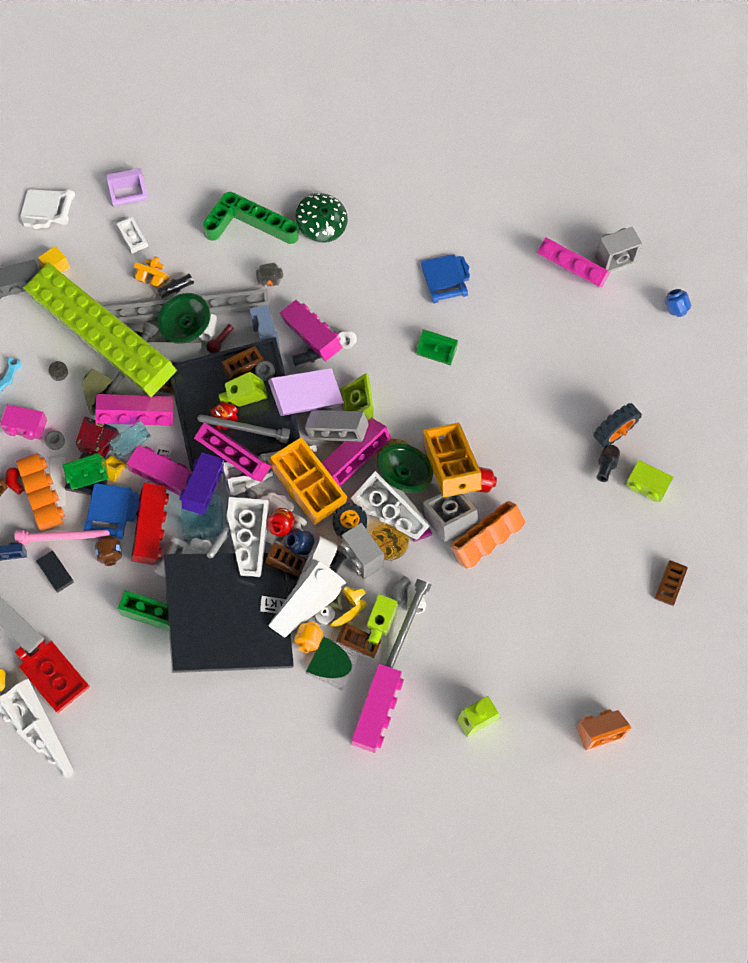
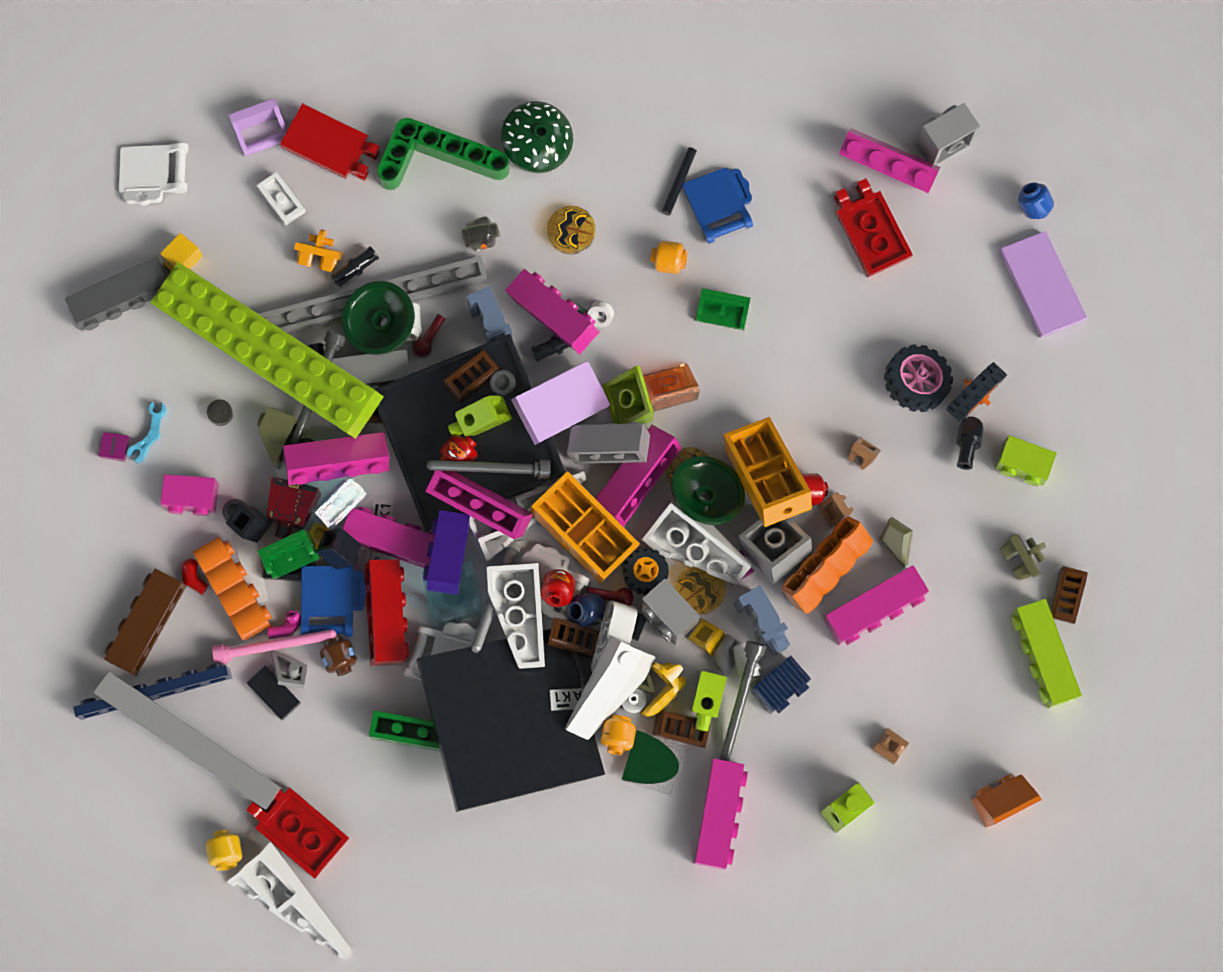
camera: 10 degrees left, 10 degrees up
none -> black brick [226,503,272,543]
none -> dark pink arm [268,610,301,640]
none -> light grey piece [271,650,308,689]
none -> red tile [280,103,380,181]
none -> black brick [315,528,362,569]
none -> clear yellow tile [547,206,596,255]
none -> dark red bar [586,587,634,606]
none -> clear orange slope [643,363,700,412]
none -> light orange head [650,241,688,274]
none -> black bar [661,147,697,216]
none -> yellow slope [688,619,726,657]
none -> sand blue hips [734,585,790,656]
none -> dark blue brick [751,656,811,714]
none -> medium nougat tile [818,493,854,528]
none -> dark pink brick [823,565,929,646]
none -> red tile [833,178,913,278]
none -> medium nougat tile [848,437,881,470]
none -> medium nougat tile [872,728,909,765]
none -> olive piece [879,517,913,567]
none -> black wheel [884,344,953,412]
none -> lavender tile [1000,231,1087,338]
none -> olive hips [1000,534,1047,581]
none -> lime brick [1011,599,1082,709]

